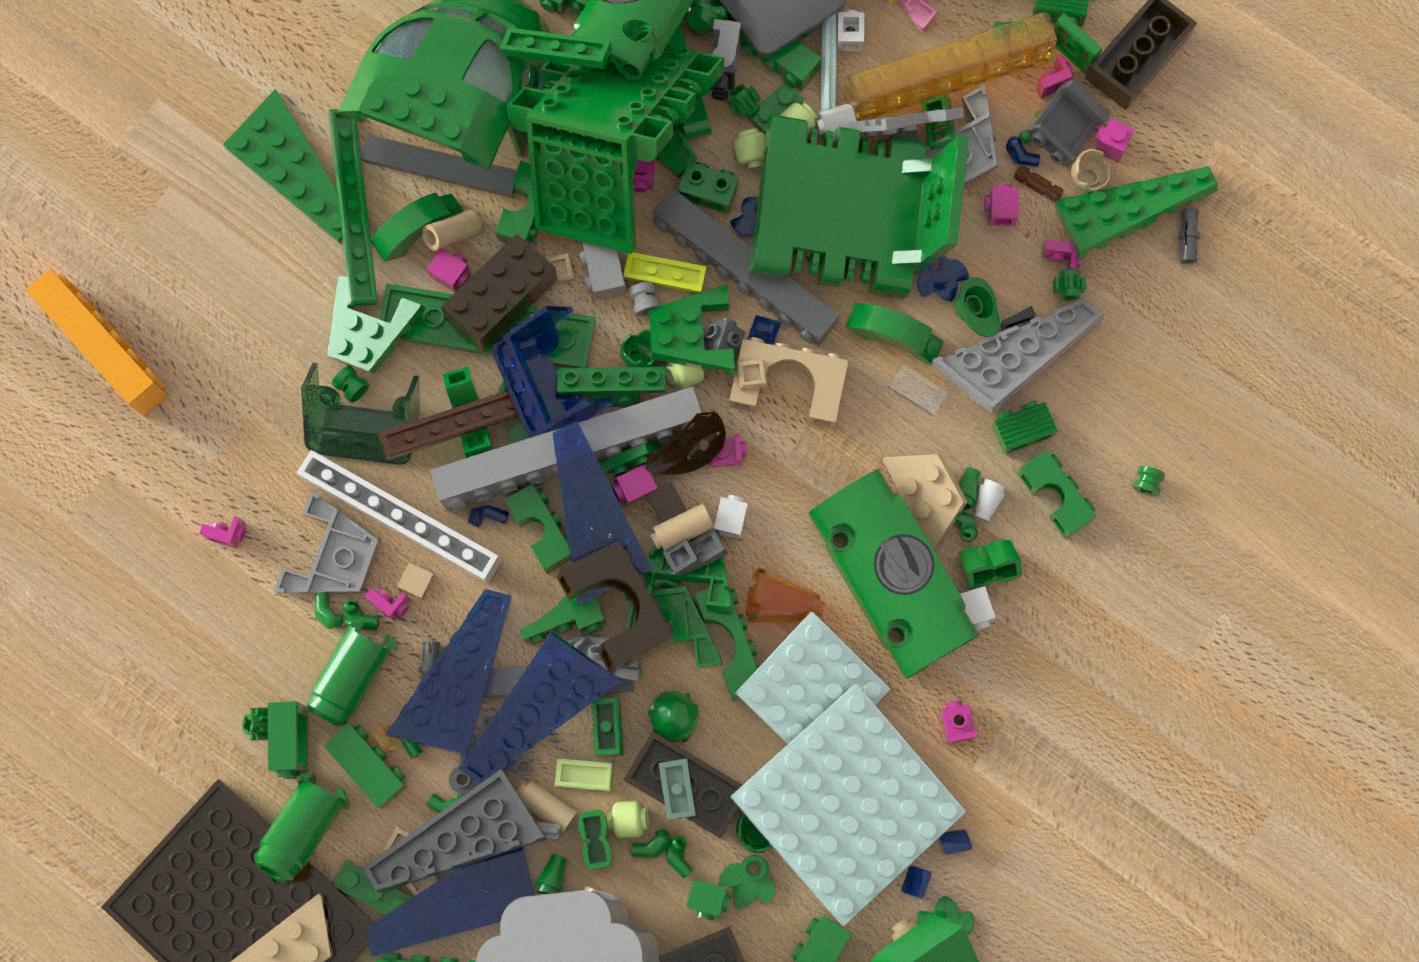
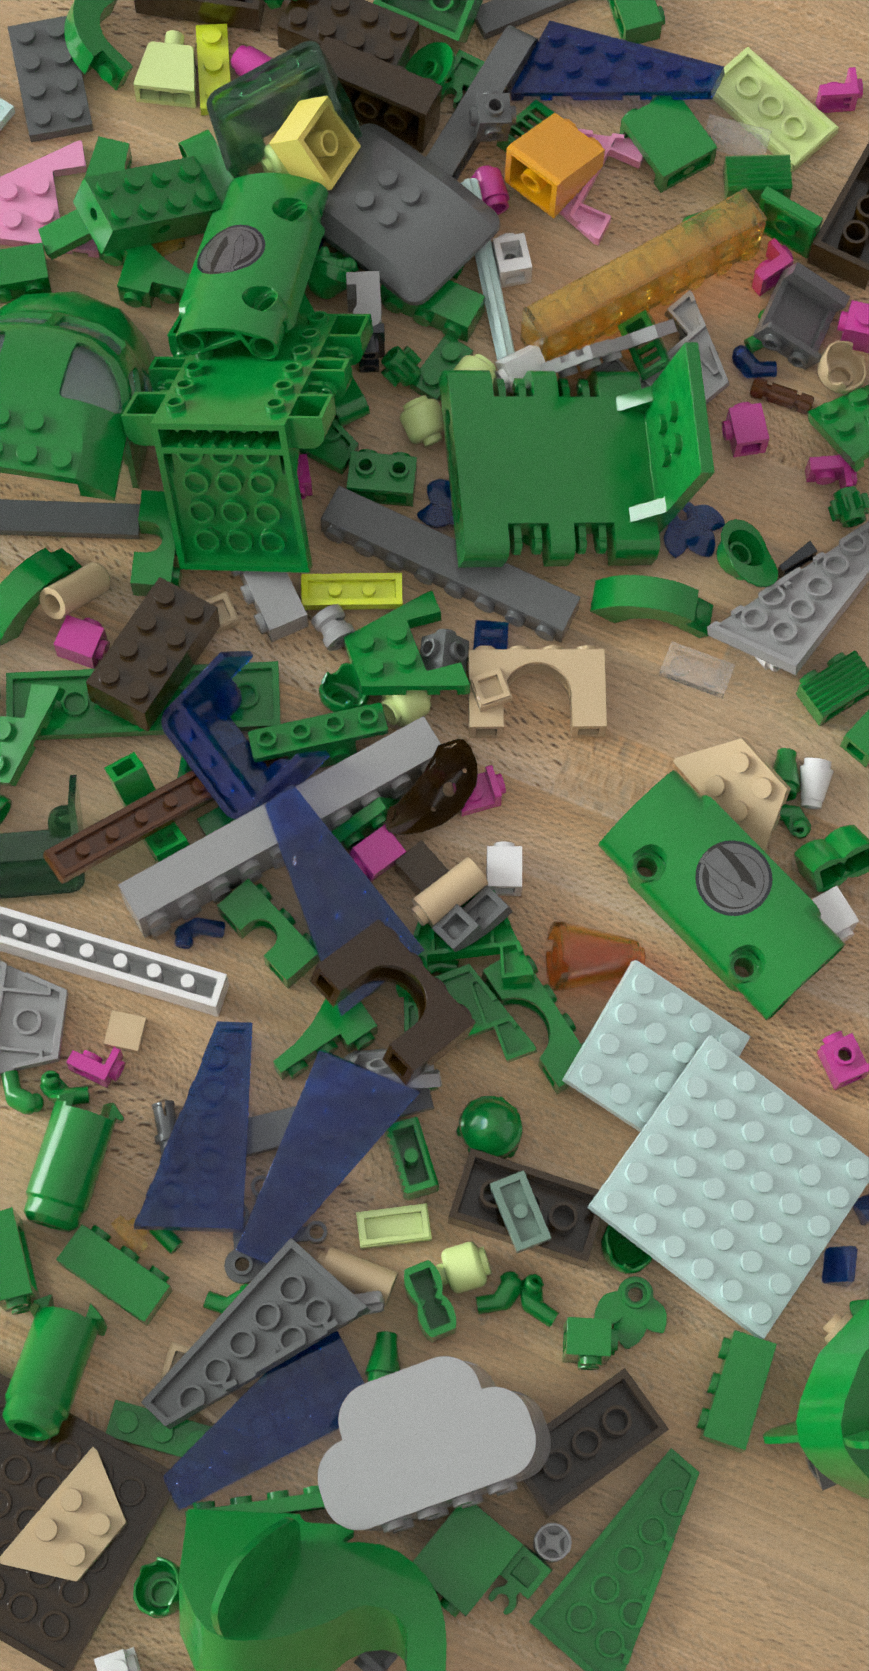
camera: 20 degrees left, 5 degrees down
green plate [499,28,612,69] -> none

